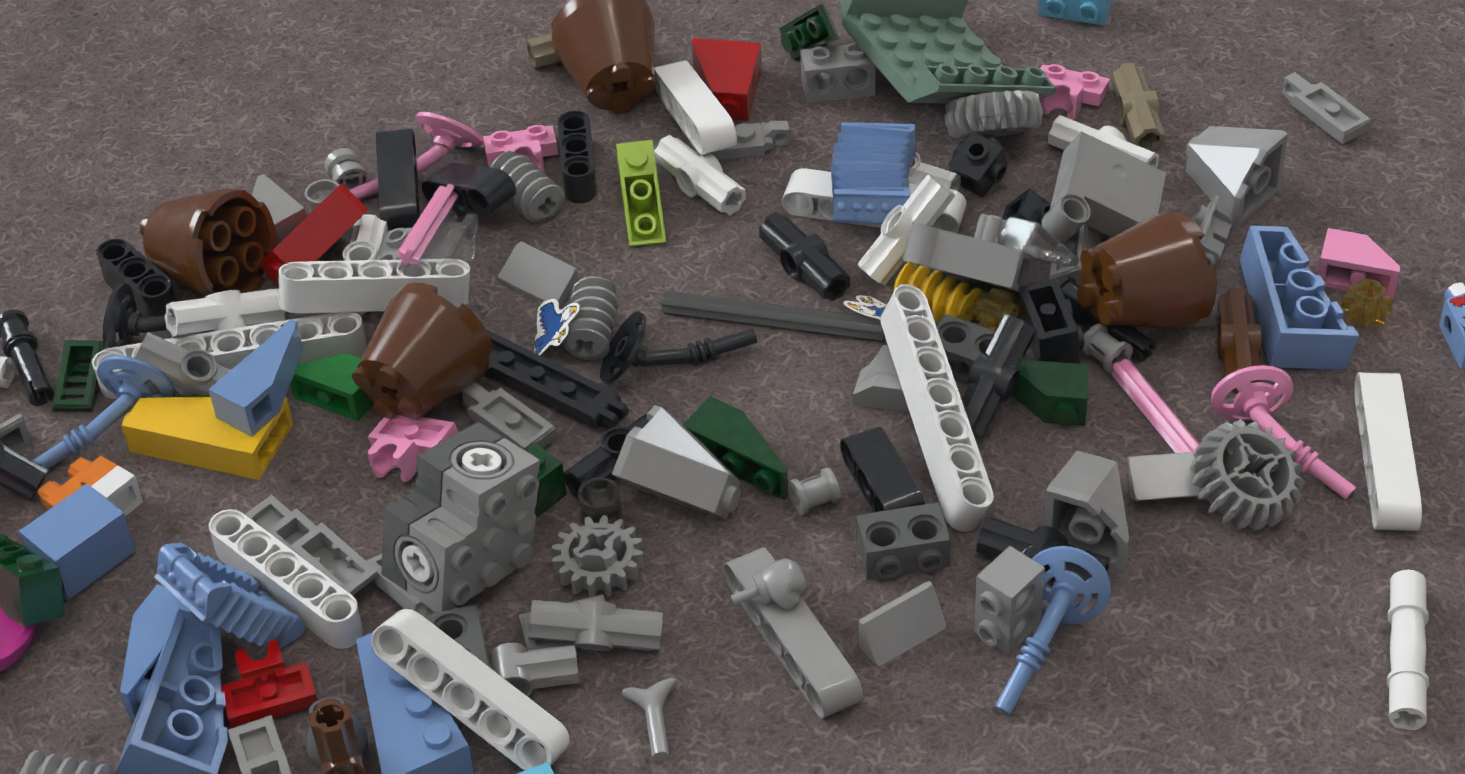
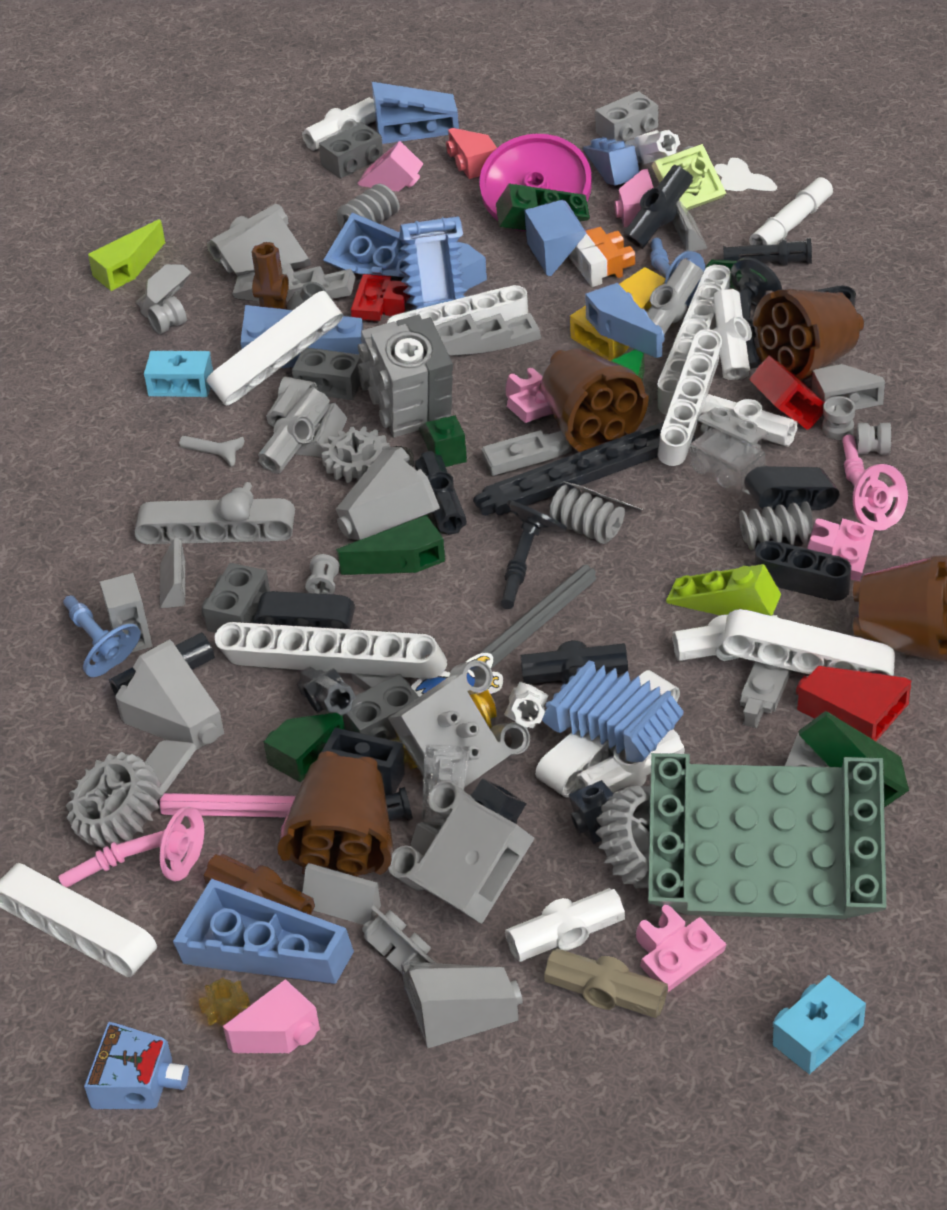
camera: 120 degrees right, 0 degrees up
black beam [376,128,420,229] -> none
bright pink axle [397,184,458,267] -> none
light grey slope [497,241,578,307] -> none
light grey hinge [1281,72,1371,144] -> none

